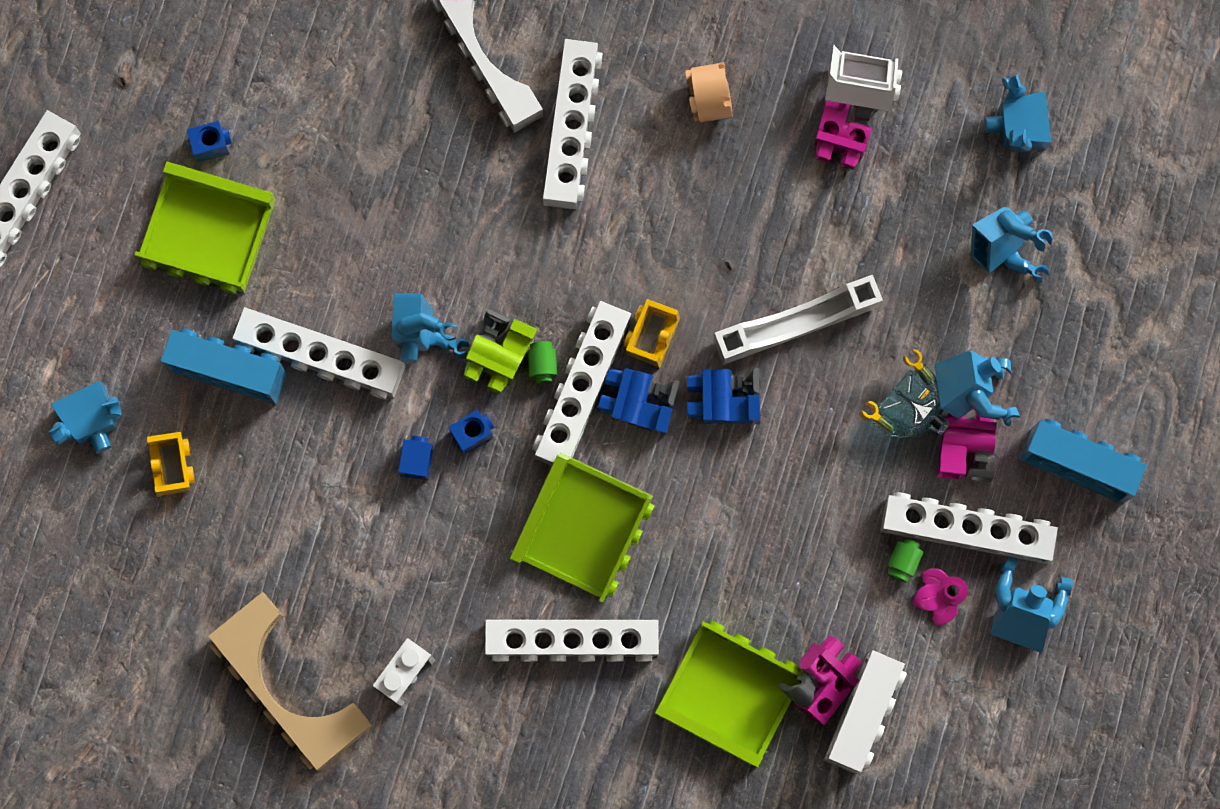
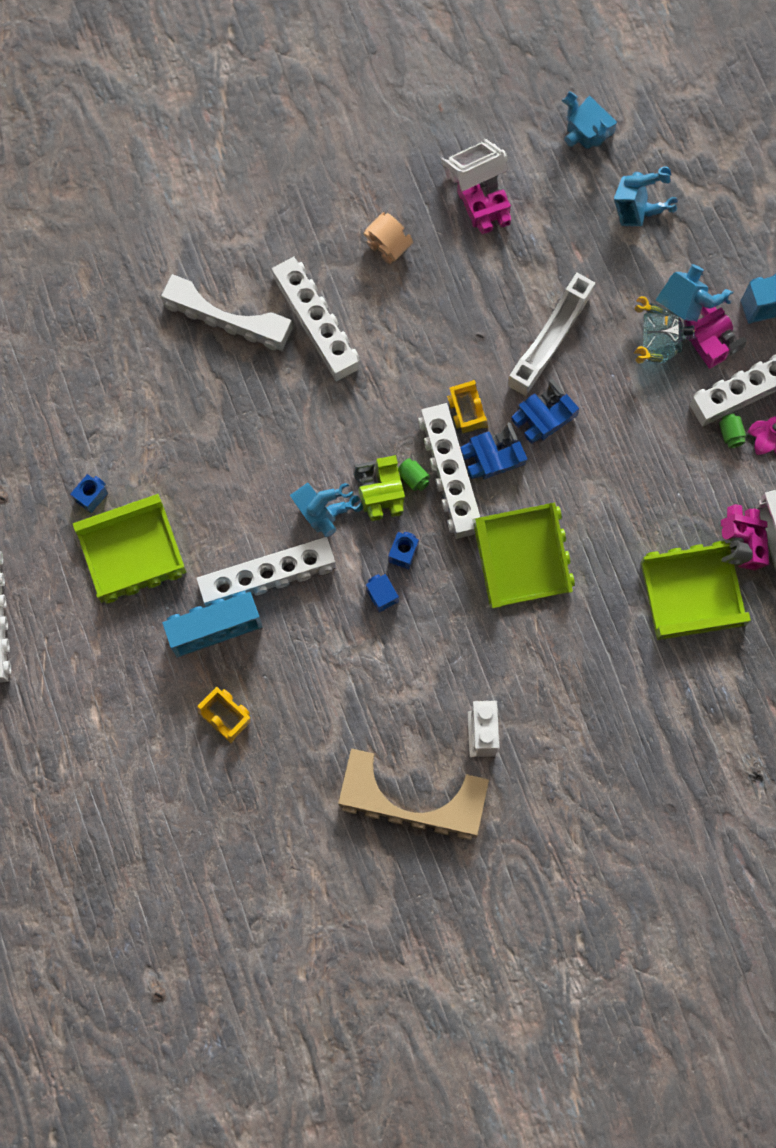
camera: 35 degrees left, 5 degrees down
dark azure torso [48,381,122,454] -> none
white brick [485,620,659,662] -> none

